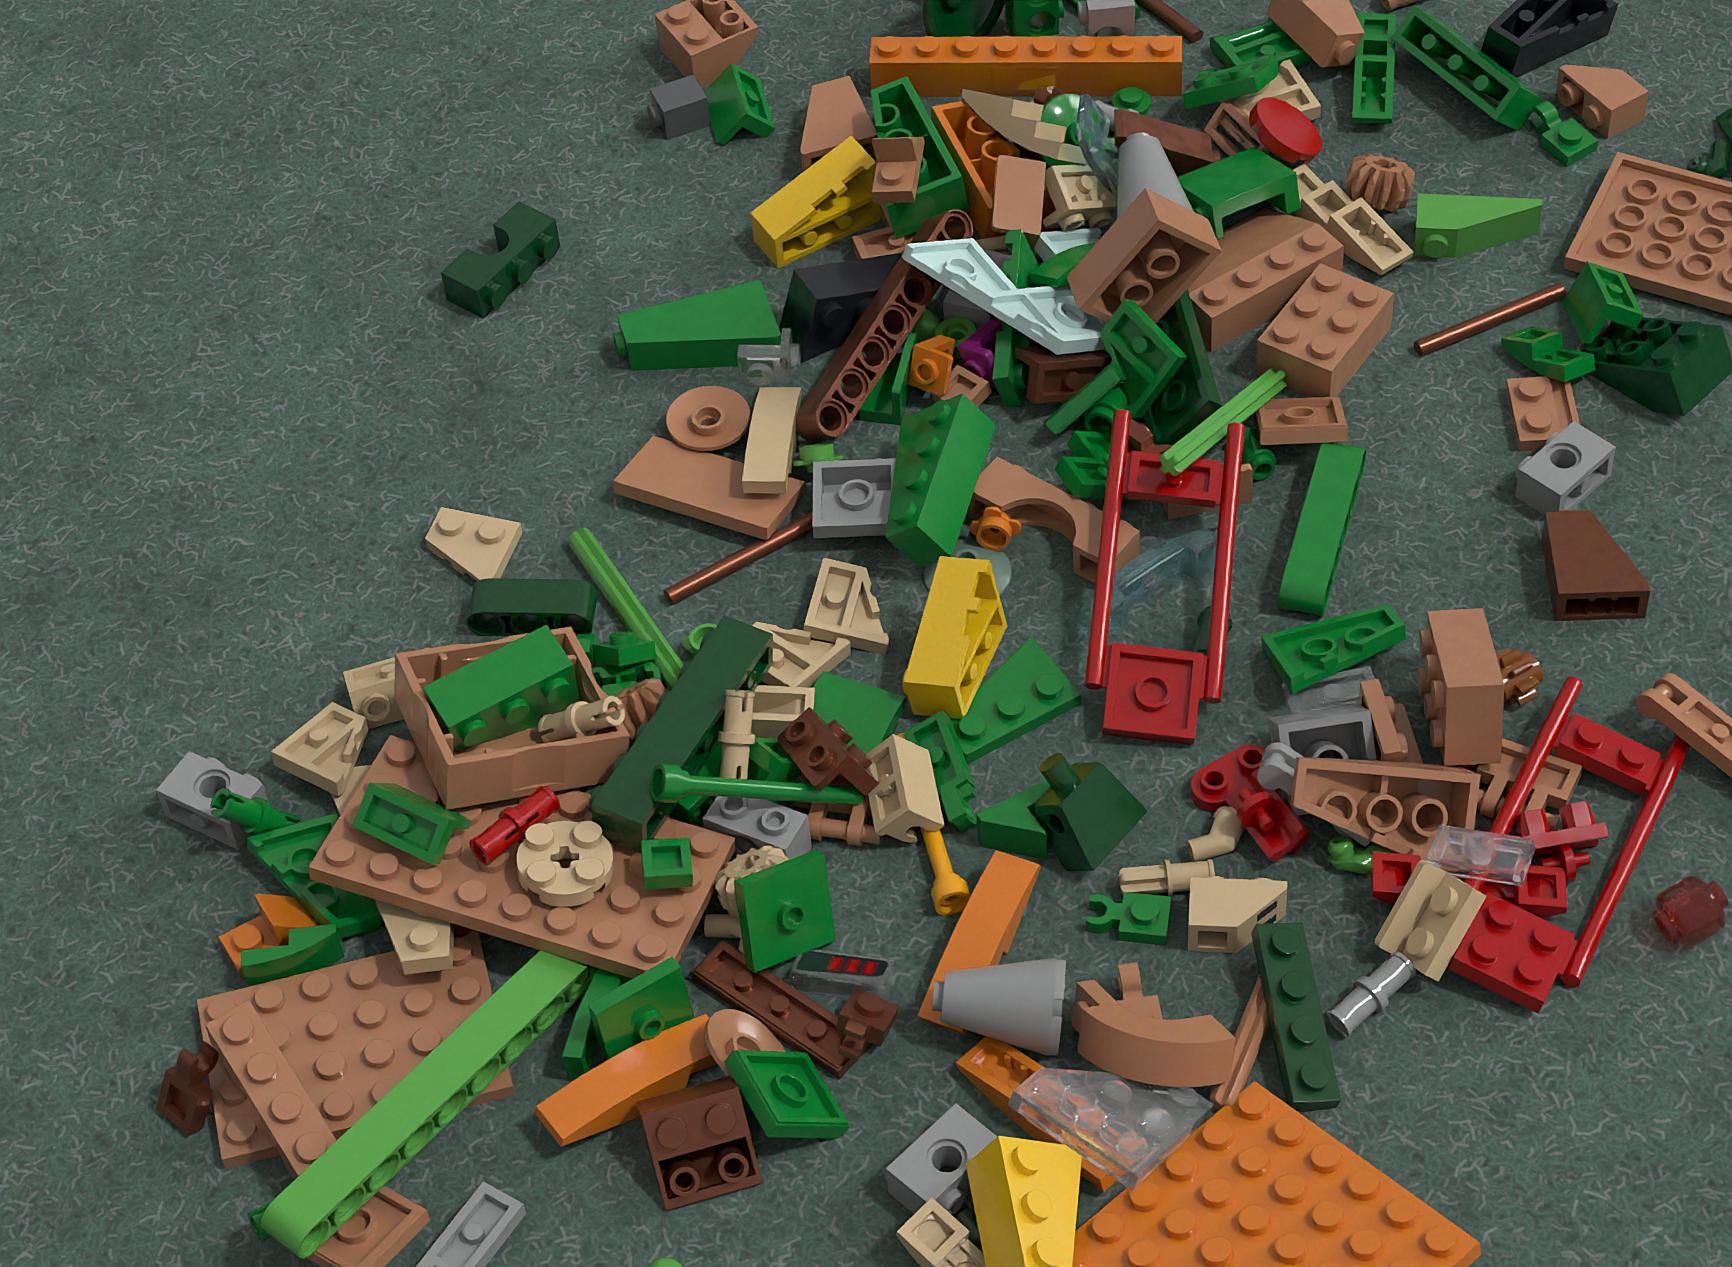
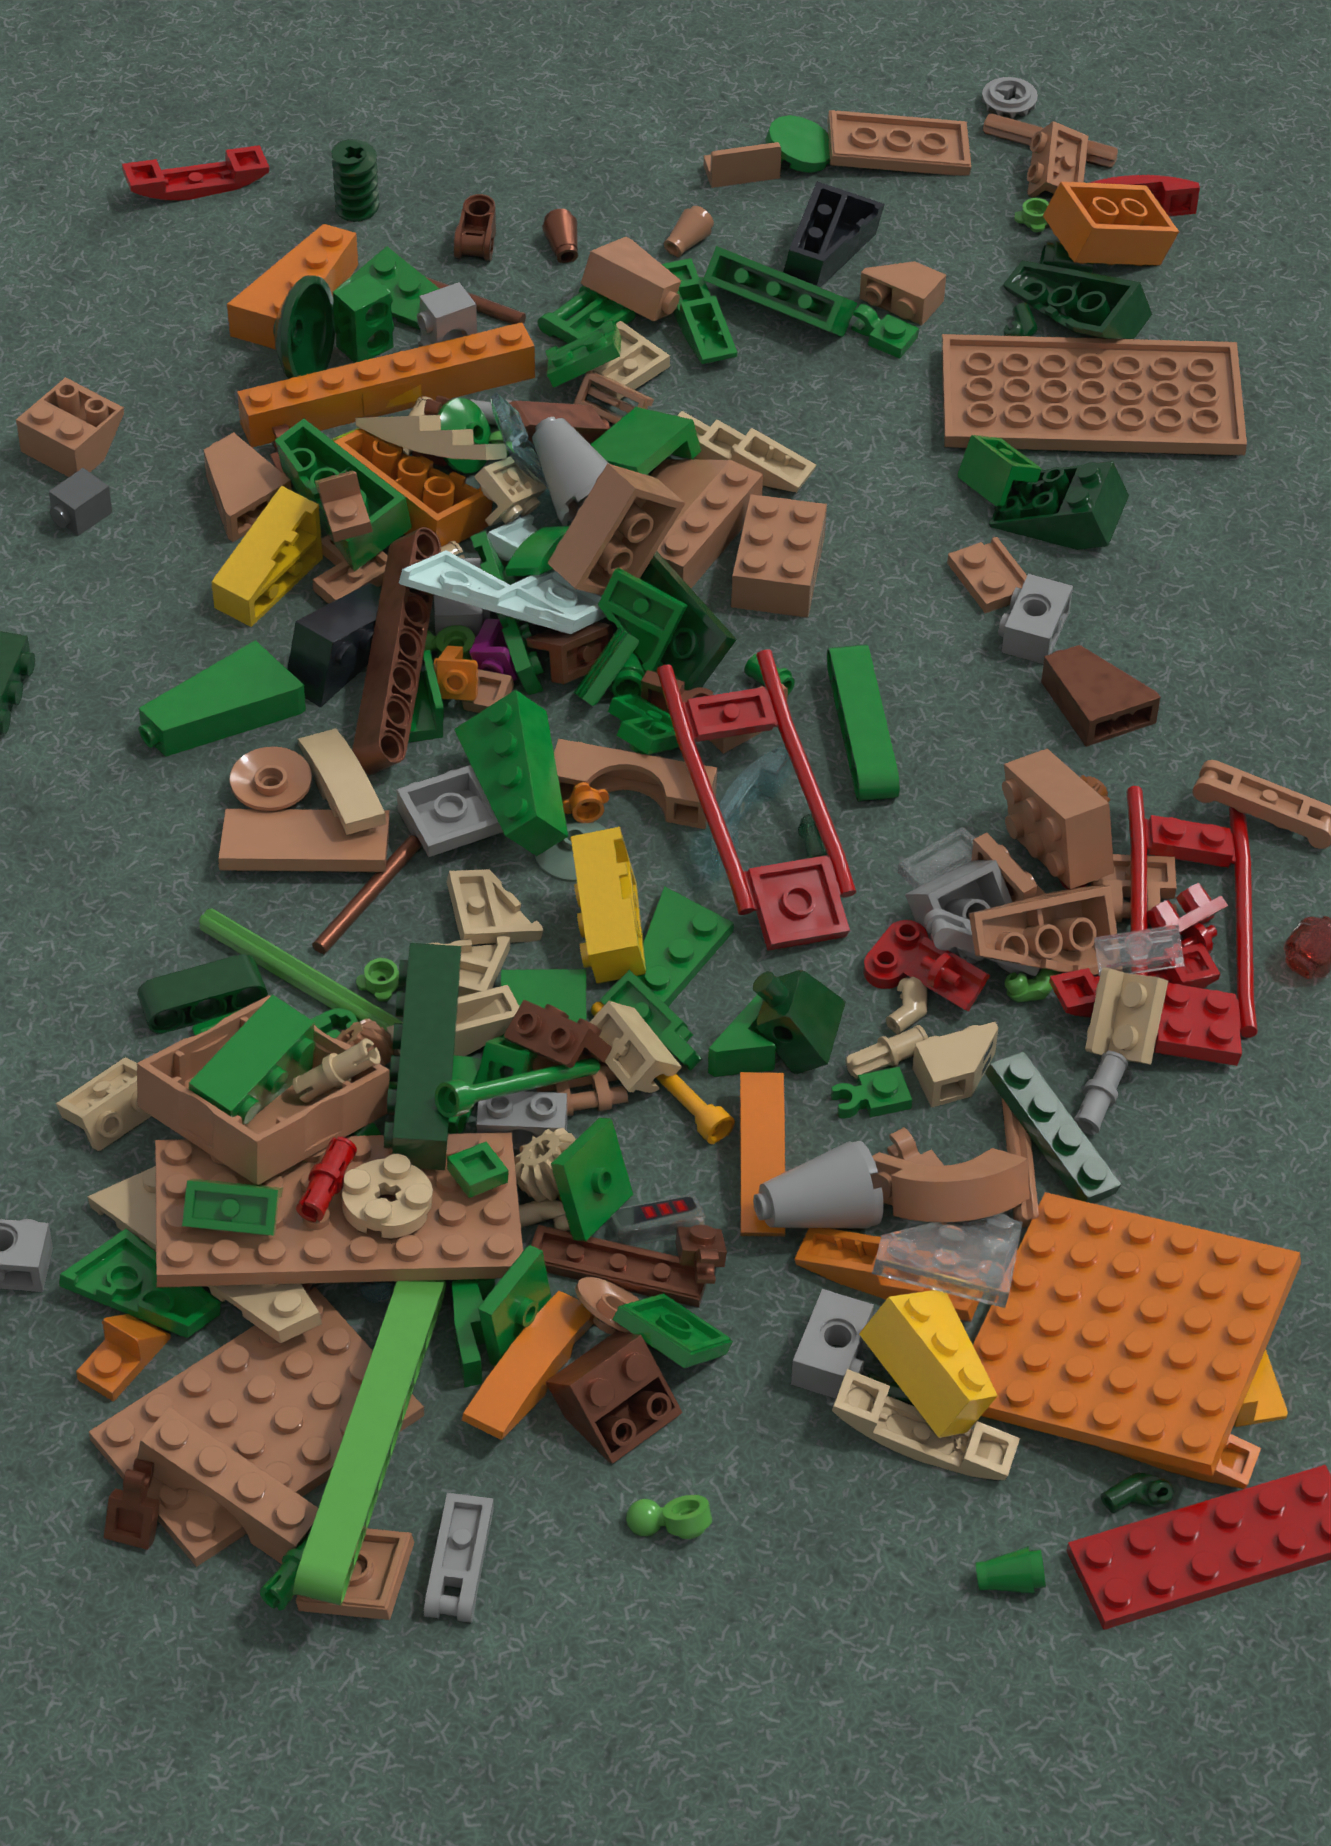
camera: 30 degrees left, 0 degrees up
green pin [210,788,301,835] -> none
green slope [241,924,345,987] -> none
tan wing [271,702,368,796] -> none
tan wing [425,507,522,581] -> none
green plate [592,632,656,666] -> none
green panel [704,63,775,146] -> none
tan pin [718,690,756,779] -> none
clear bracket [737,328,800,386] -> none
bright green plate [792,443,843,473] -> none
nougat panel [991,155,1046,251] -> none
green plate [1112,87,1151,115] -> none
bright green axle [1159,368,1287,476] -> none
red tile [1249,97,1322,164] -> none
nougat plate [1254,397,1348,445] -> none
green wing [1261,604,1406,694] -> none
nougat gear [1345,154,1415,212] -> none
bright green slope [1414,193,1542,258] -> none
copper bar [1414,283,1566,357] -> none
green slope [1501,326,1595,382] -> none

